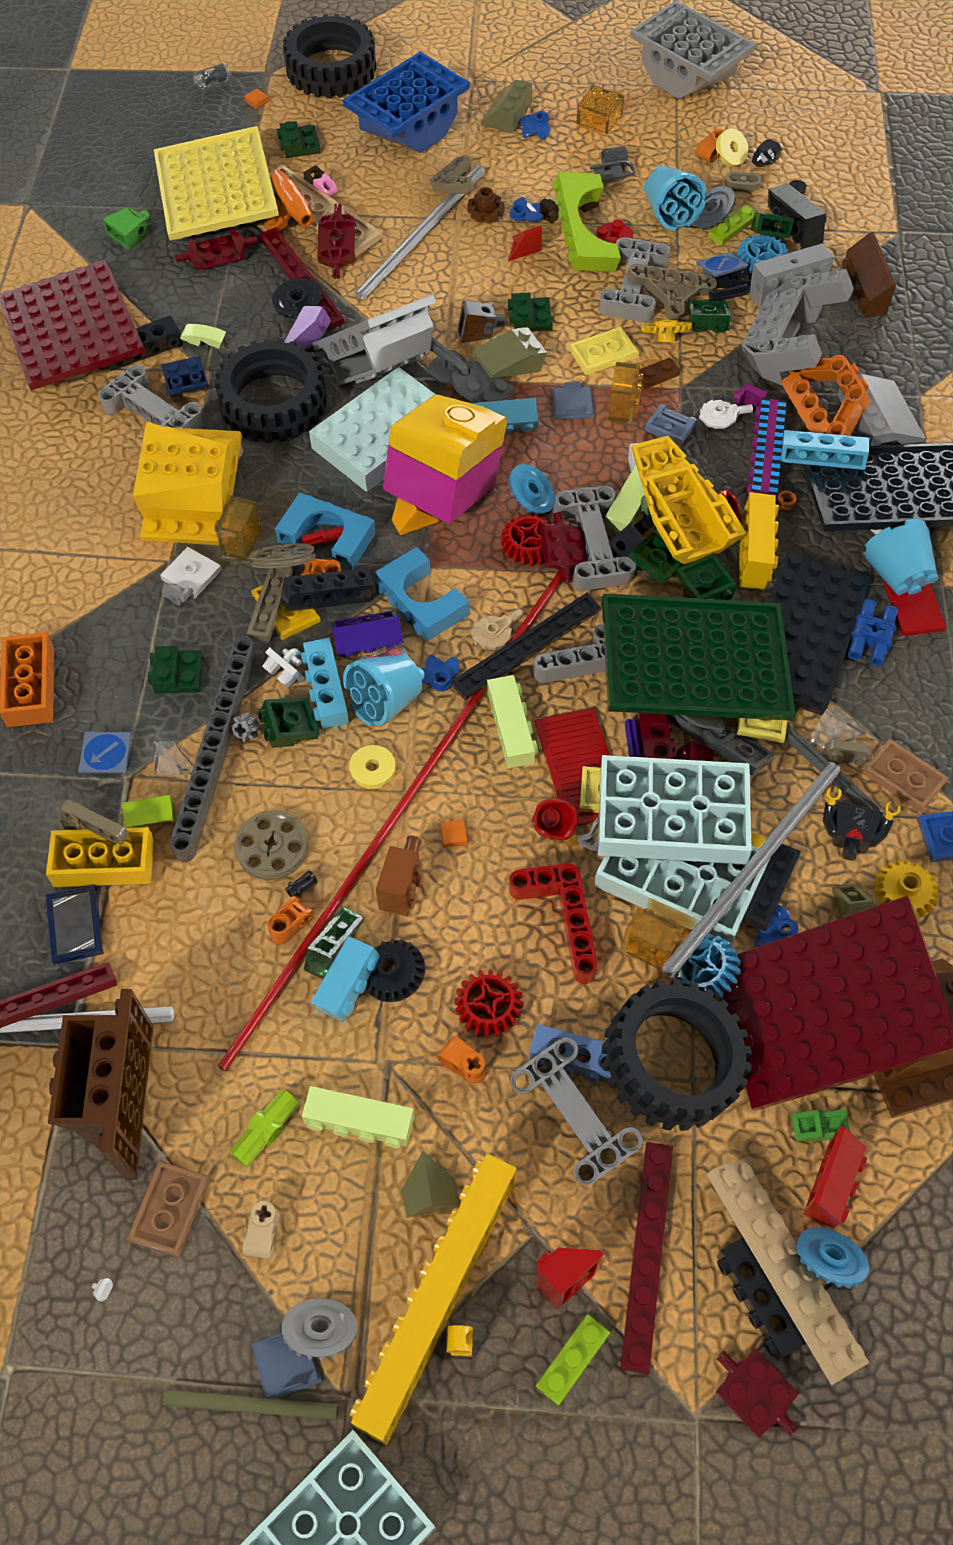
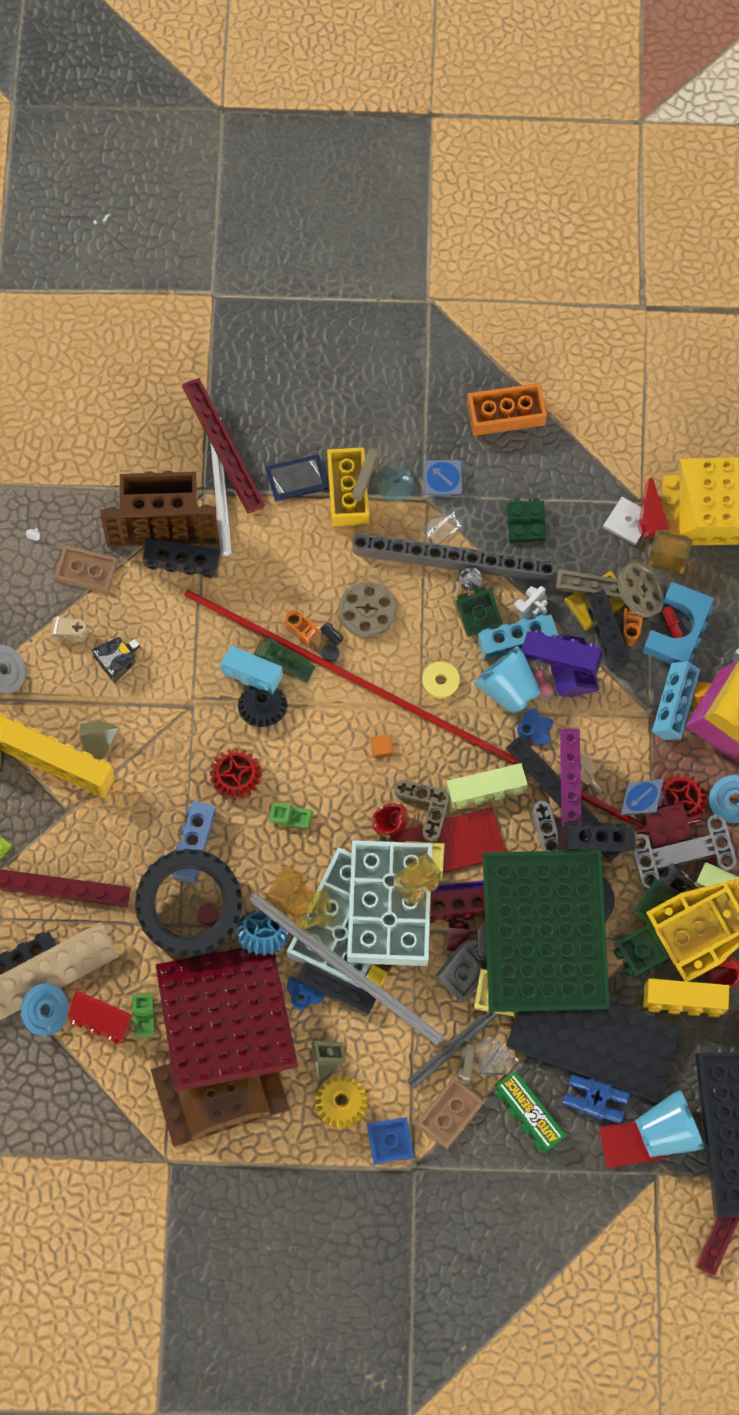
camera: 85 degrees right, 10 degrees up
lime hinge [122,795,176,828] -> none
light grey piece [162,584,193,606] -> none
lime piece [229,1089,300,1168] -> none
yellowish green brick [302,1086,415,1148] -> none
dark azure arch [375,547,470,641] -> none
dark orange brick [376,835,423,917] -> none
orange piece [436,1036,486,1084] -> none
red beam [509,863,597,984] -> none
light grey beam [511,1037,643,1185] -> none
red slope [535,1248,604,1310] -> none
black torso [823,787,901,861] -> none
none -> black torso [92,637,140,684]
none -> black brick [143,538,222,578]
none -> red tile [198,904,218,925]
none -> bright green slope [269,802,314,830]
none -> clear yellow plate [288,890,334,930]
none -> black piece [321,644,340,662]
none -> clear light blue dish [377,467,414,502]
none -> clear yellow brick [393,852,441,905]
none -> dark tan beam [394,780,449,843]
none -> brick [495,1071,566,1154]
none -> dark purple brick [521,630,603,676]
none -> black brick [557,822,636,852]
none -> magenta brick [560,729,582,839]
none -> piece [621,779,664,816]
none -> red slope [638,477,669,540]
none -> medium azure brick [652,661,700,740]

